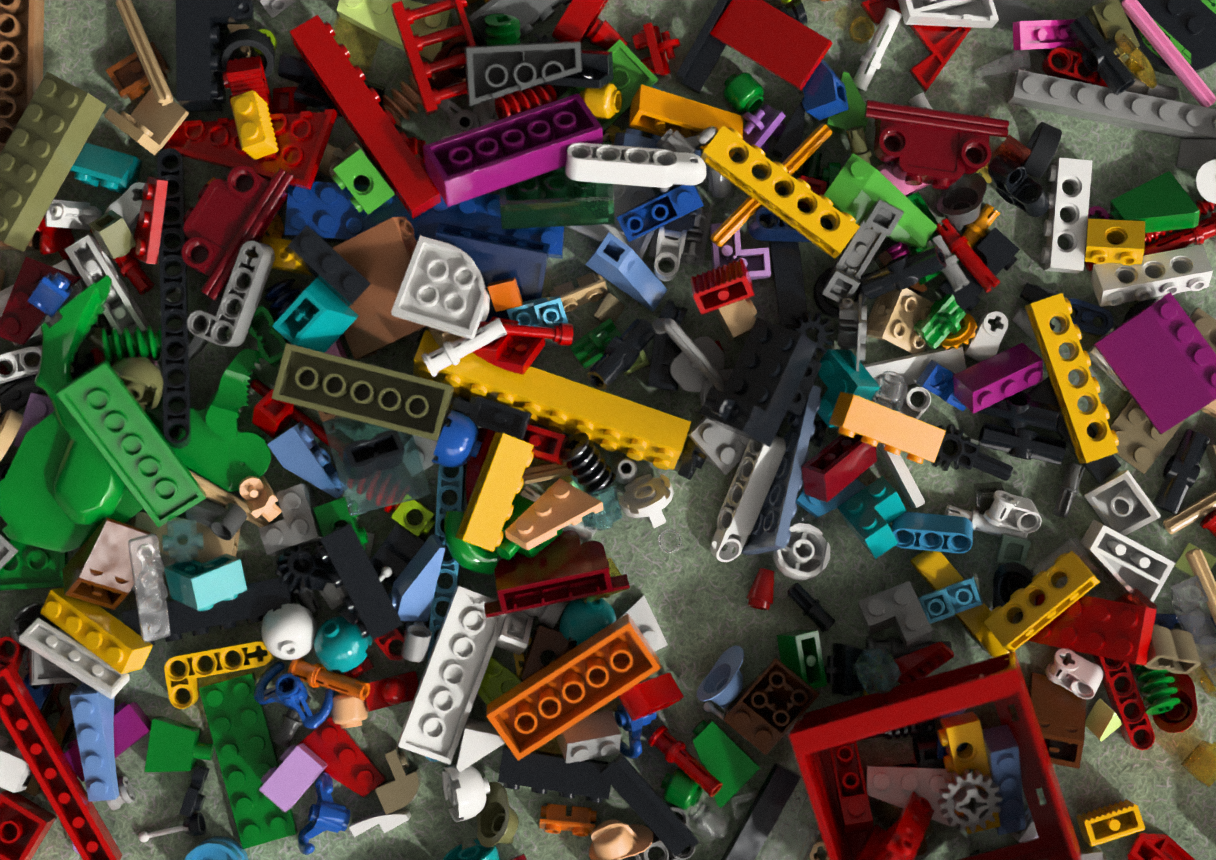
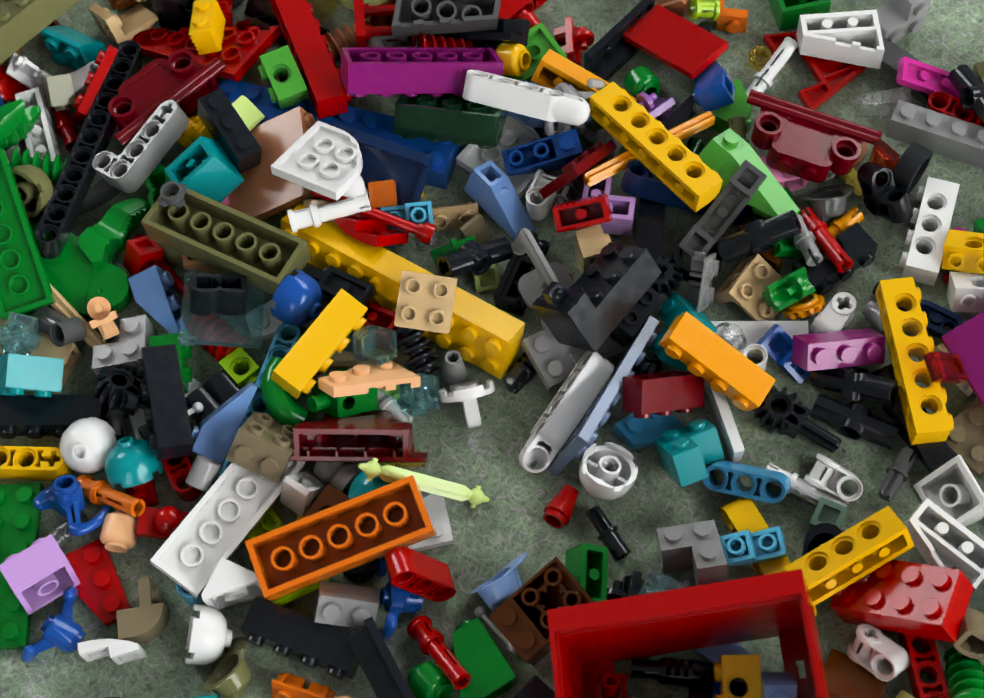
camera: 20 degrees right, 25 degrees down
none -> dark grey plate [158,181,188,208]
none -> dark tan bracket [226,412,294,484]
none -> yellowish green slope [232,95,265,130]
none -> clear light blue panel [353,324,398,365]
none -> yellowish green wheel [358,457,489,509]
none -> tan bracket [394,270,457,334]
none -> dark red wing [538,139,618,199]
none -> clear red tile [923,352,968,384]

